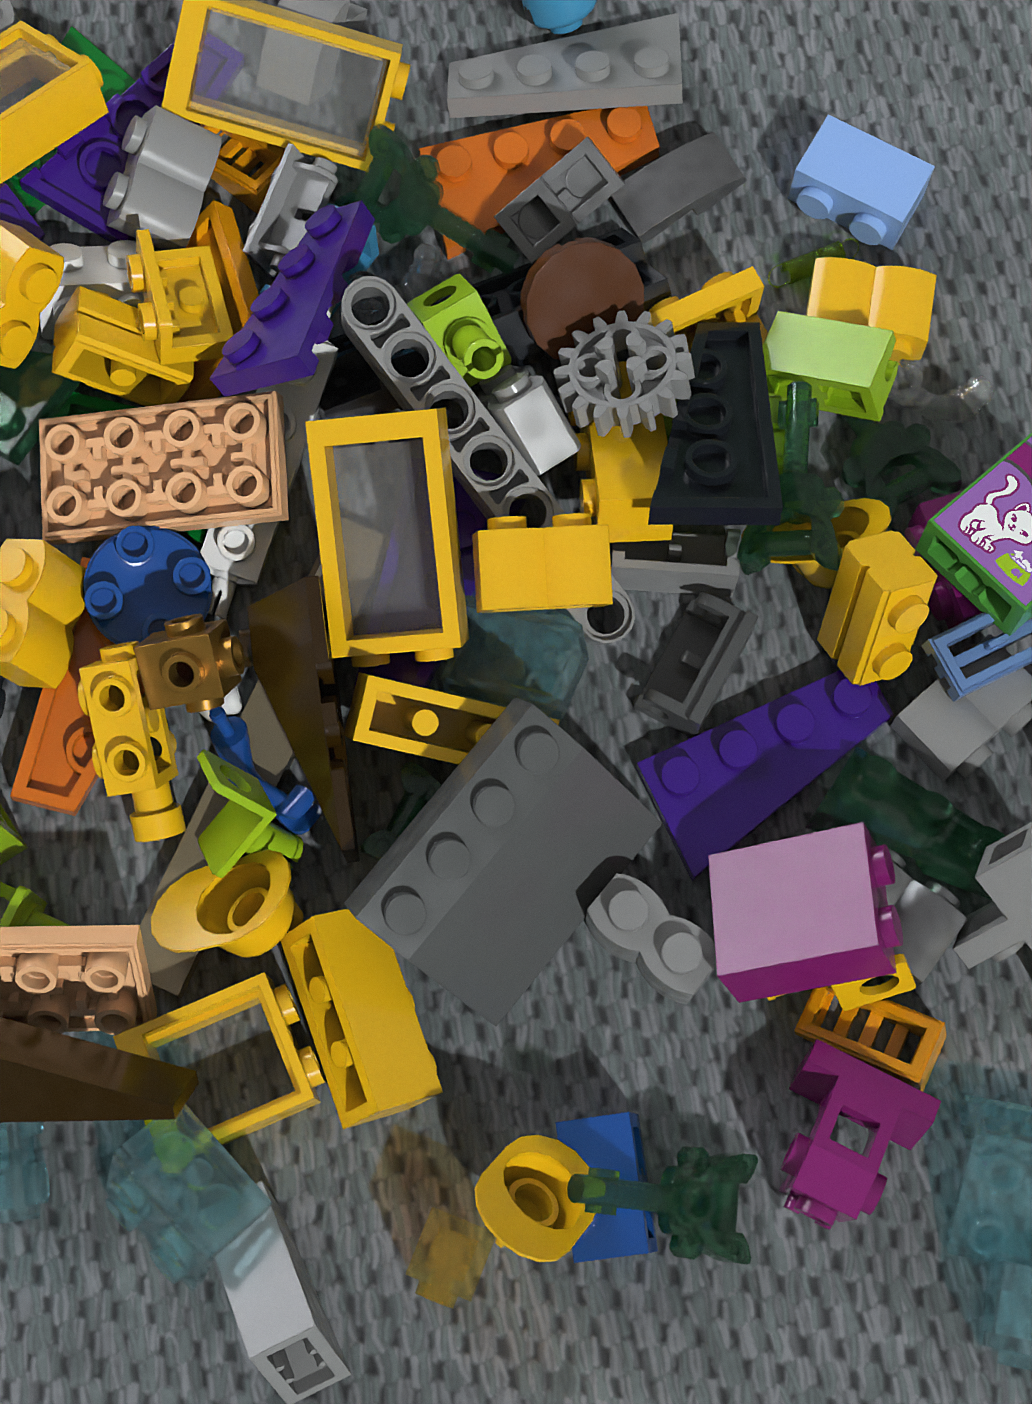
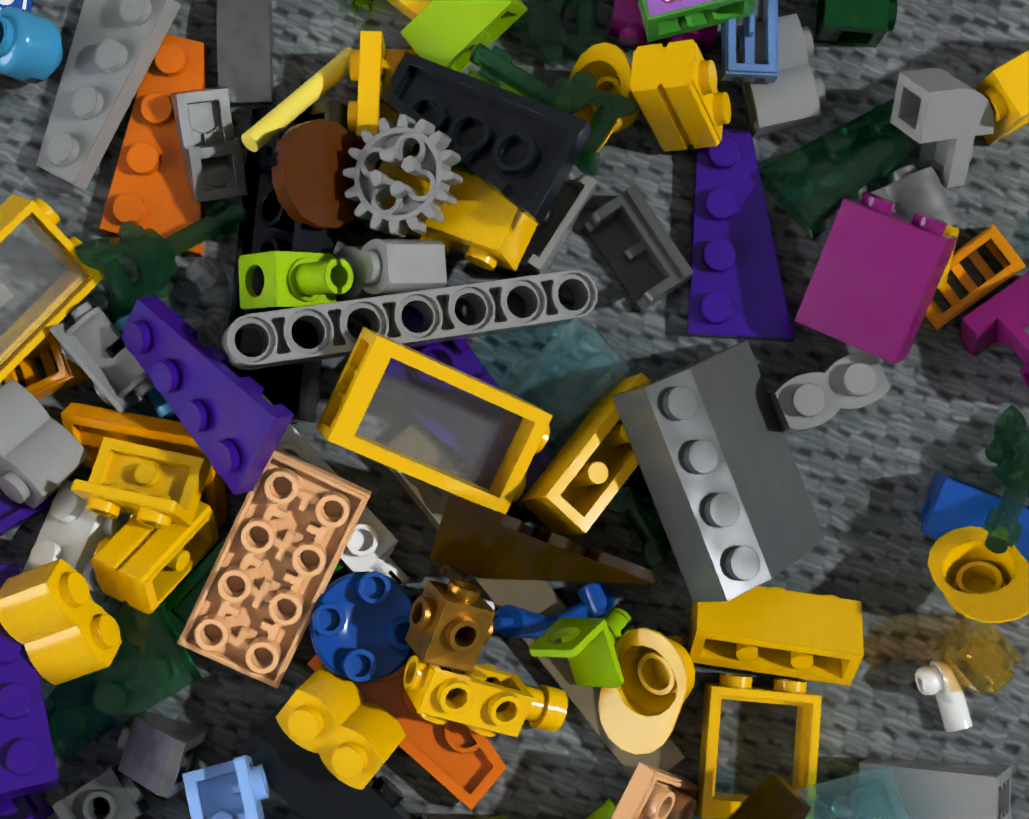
camera: 60 degrees left, 10 degrees up
yellow brick [472,513,613,613] -> none
none -> light yellow bar [241,47,352,152]
none -> white arm [915,661,973,732]

